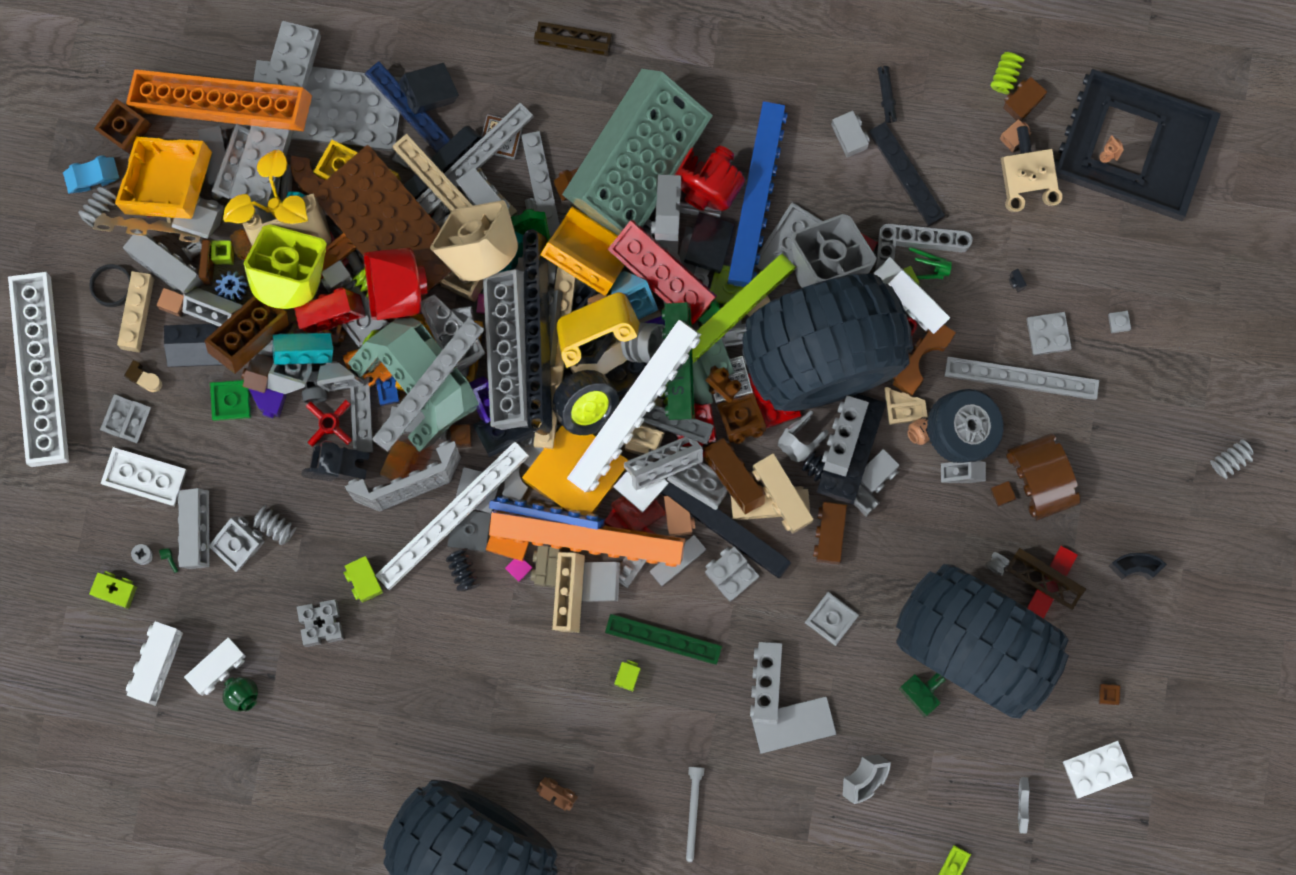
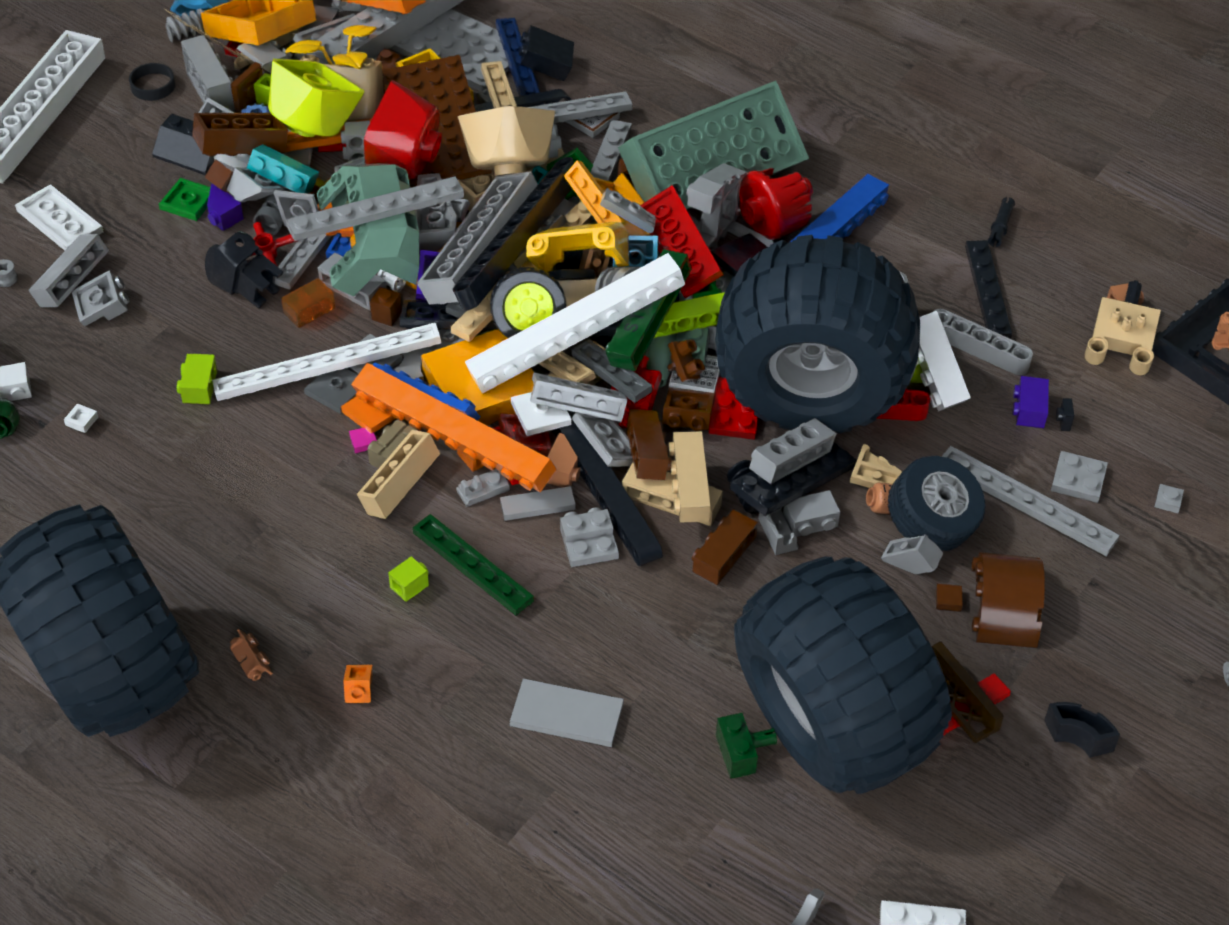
camera: 25 degrees right, 30 degrees down
light grey slope [100,394,151,443] -> none
tan brick [117,271,154,353] -> none
leg [124,360,162,393] -> none
nougat brick [157,288,184,317] -> none
dark green hand [159,548,178,573] -> none
light grey piece [254,505,296,545] -> none
red brick [294,288,366,333] -> none
light grey brick [297,600,344,647] -> none
light grey slope [345,440,461,512] -> none
black piece [446,548,481,591] -> none
dark brown fence [534,21,612,57] -> none
light grey tile [582,562,620,602] -> none
light grey piece [686,767,704,862] -> none
light grey brick [750,642,782,724] -> none
light grey piece [778,410,829,462] -> none
light grey tile [805,592,859,646] -> none
light grey brick [831,111,870,158] -> none
light grey brick [843,755,891,804] -> none
dark orange arch [892,324,956,396] -> none
green plant [909,247,952,279] -> none
lime piece [990,52,1025,95] -> none
reddish brown brick [1003,77,1047,121] -> none
reddish brown tile [1099,684,1120,706] -> none
none -> white plate [64,404,98,433]
none -> orange bracket [343,665,373,703]
none -> light grey hinge [600,188,656,233]
none -> dark purple brick [1013,376,1049,428]

